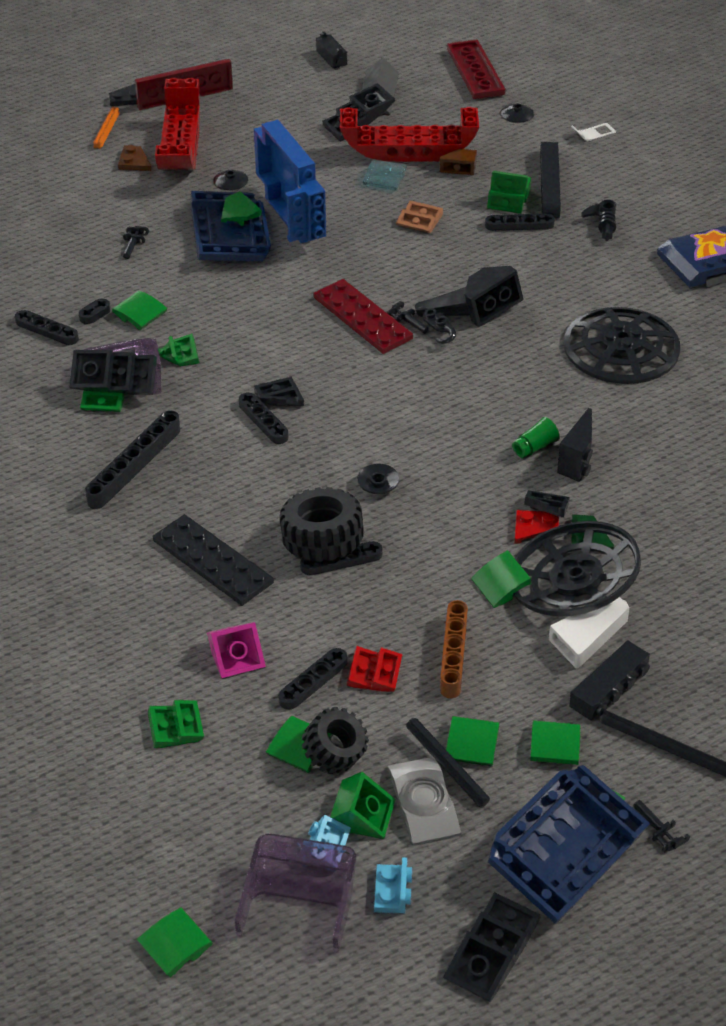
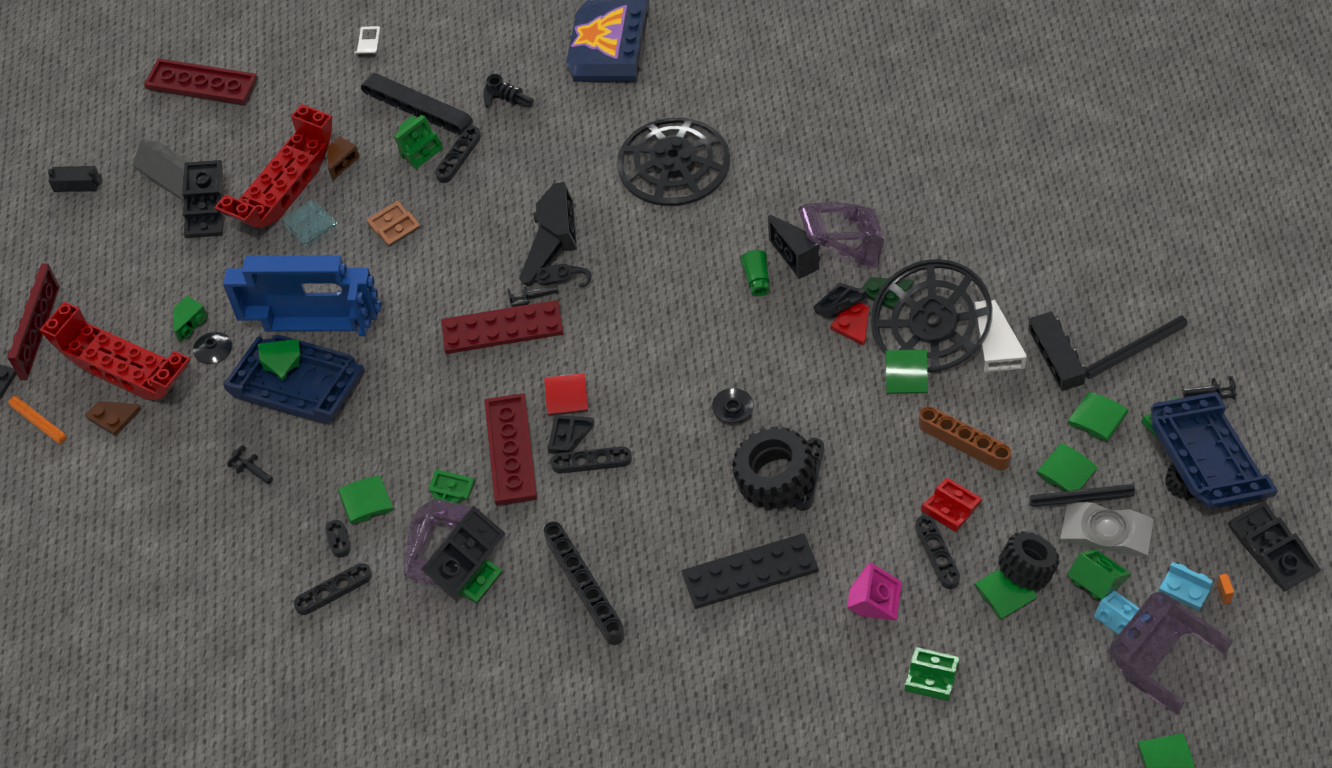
camera: 55 degrees left, 10 degrees up
black dish [501,103,534,123] -> none
none -> green slope [173,295,208,343]
none -> dark red plate [484,393,537,506]
none -> red slope [544,373,588,416]
none -> clear purple windscreen [798,201,884,268]
none -> orange tile [1216,574,1234,604]

